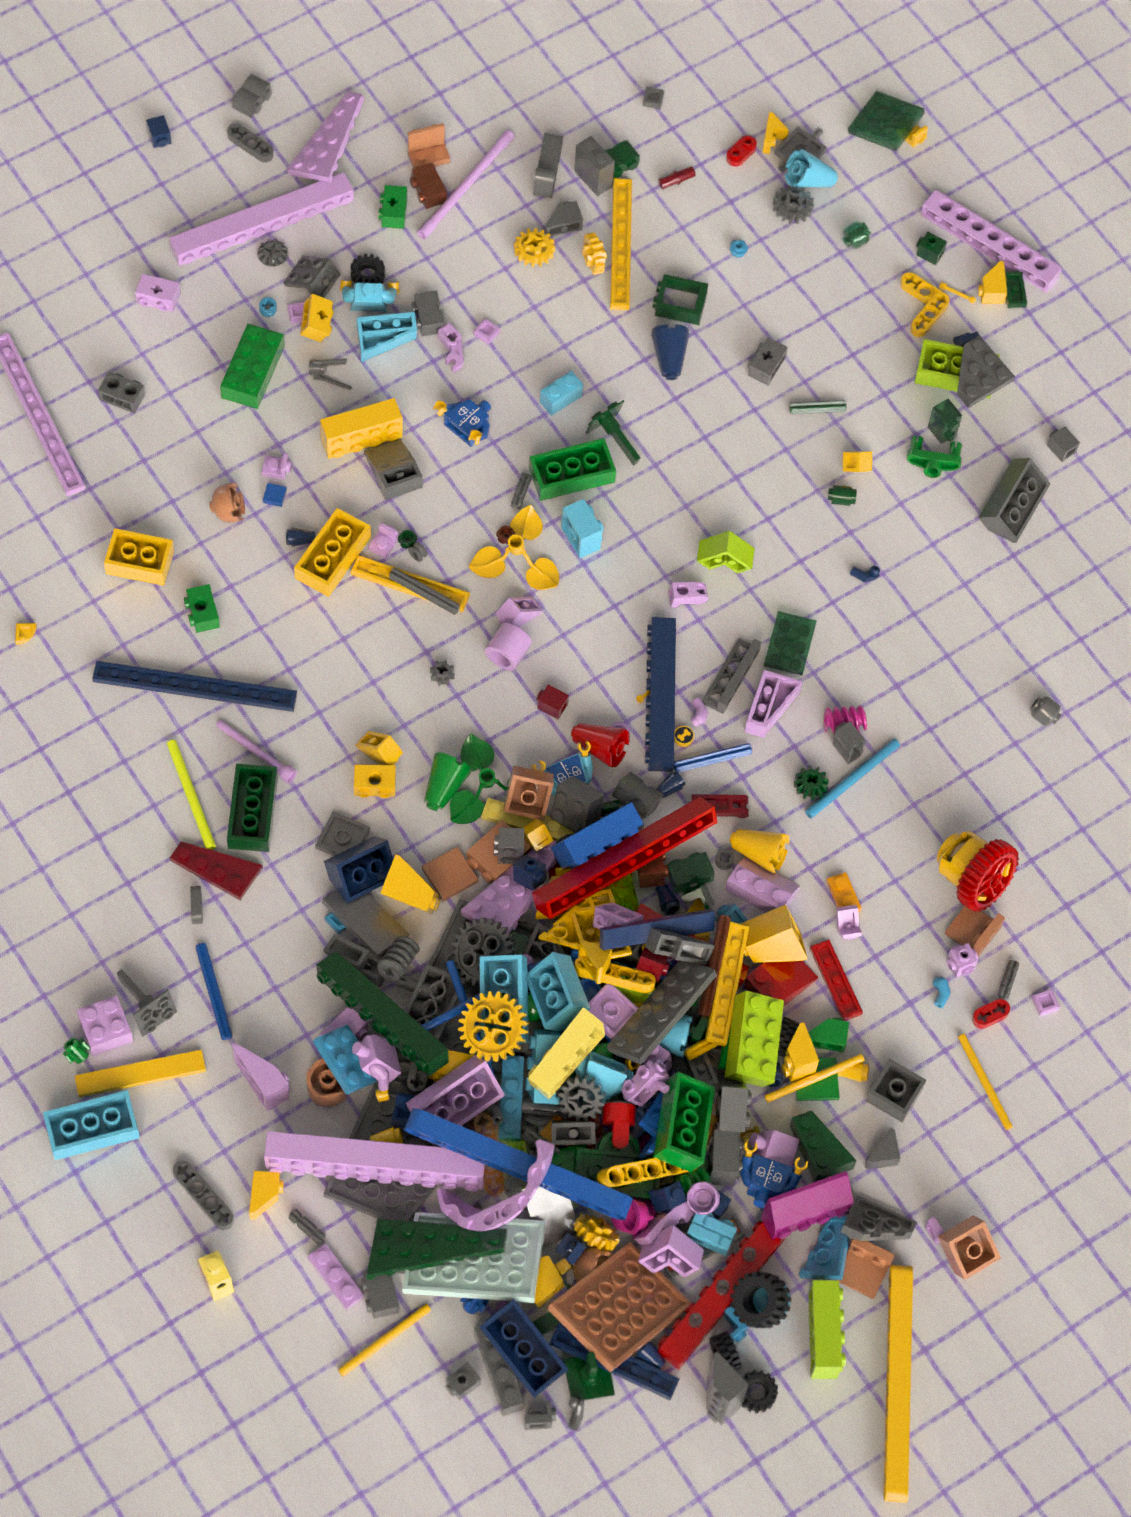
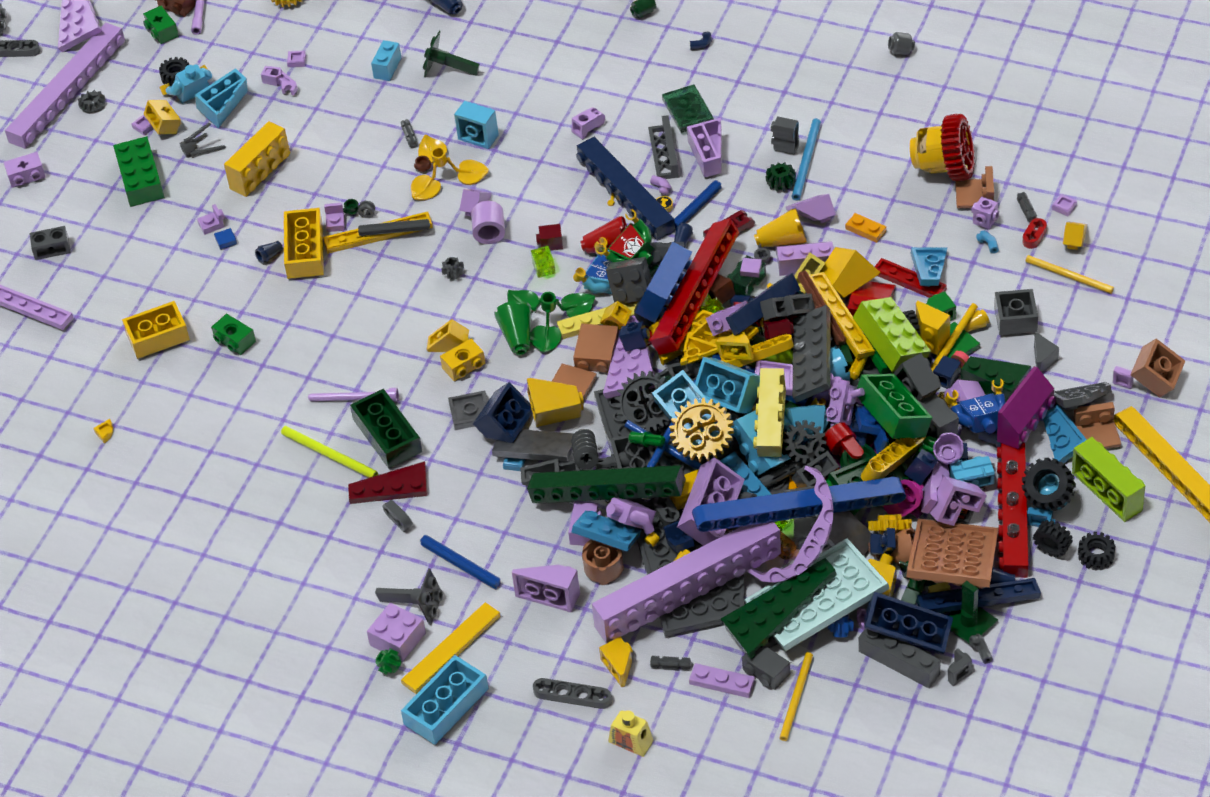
camera: 25 degrees left, 15 degrees down
dark blue plate [92,661,297,712] -> none
nougat cylinder [209,482,245,523] -> none
dark azure bush [259,297,277,317] -> none
dark grey bracket [283,256,341,298] -> none
dark grey slope [364,439,422,500] -> none
dark grey brick [411,290,445,336] -> none
torso [433,399,491,447] -> none
dark grey brick [445,1361,481,1400] -> none
flat silver brick [494,828,524,864] -> none
nougat brick [504,765,554,821] -> none
green brick [529,438,616,501] -> none
panel [681,882,715,910] -> none
lime brick [697,531,755,574] -> none
dark grey slope [706,1352,749,1425] -> none
dark pink piece [823,705,867,733] -> none
lavender bracket [836,905,862,940] -> none
none -> clear neon green brick [531,246,556,278]
none -> torso [595,209,654,265]
none -> green axle [628,431,666,447]
none -> lavender tile [740,258,762,277]
none -> lavender slope [786,194,836,223]
none -> light yellow slope [794,252,825,294]
none -> dark azure wing [910,247,948,287]
none -> dark blue brick [933,356,961,389]
none -> coral tile [951,351,969,368]
none -> yellow slope [1063,222,1088,250]

